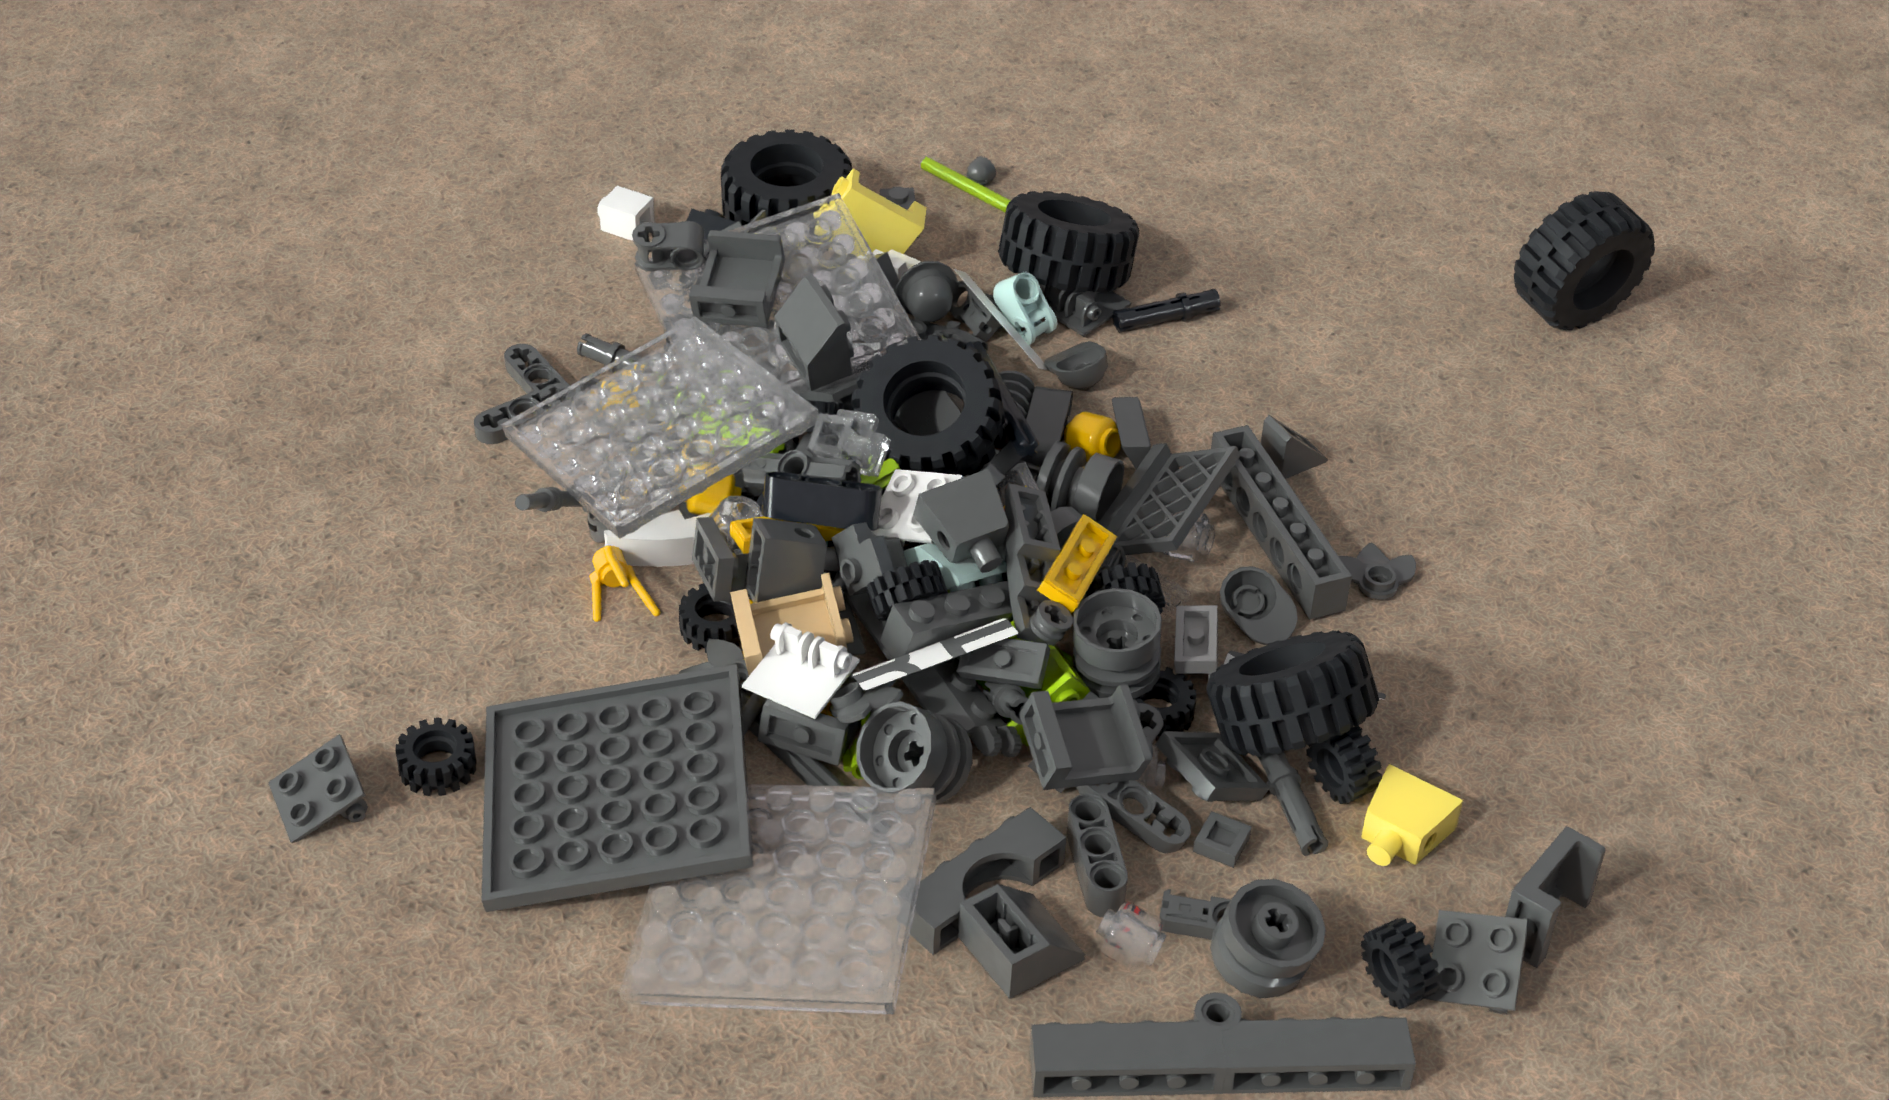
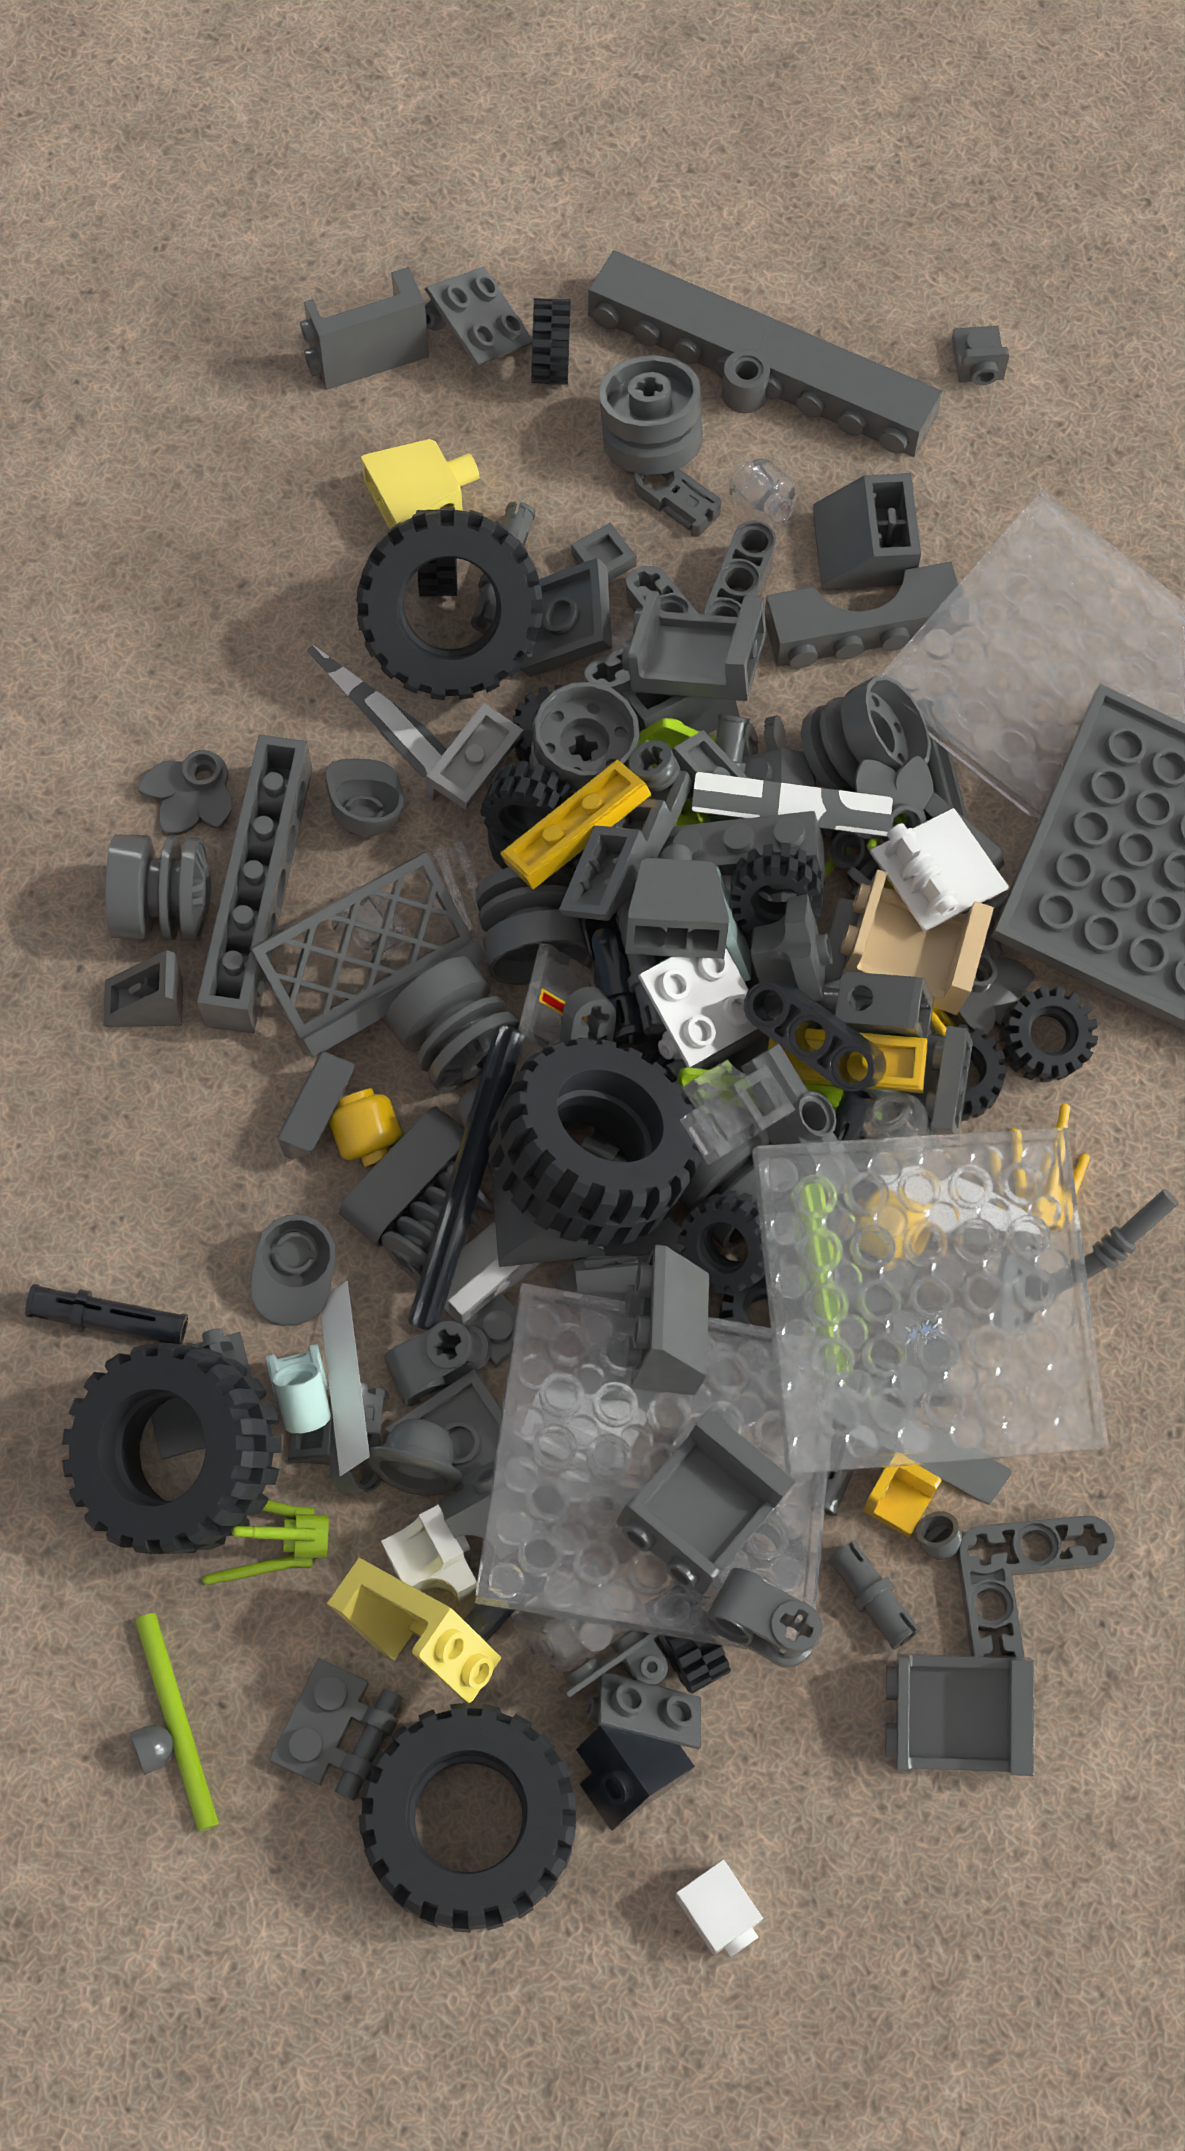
camera: 150 degrees left, 25 degrees up
none -> dark grey wheel [105,834,211,941]
none -> lime plant [202,1500,329,1585]
none -> dark grey panel [885,1653,1034,1776]
none -> black tyre [999,986,1098,1082]

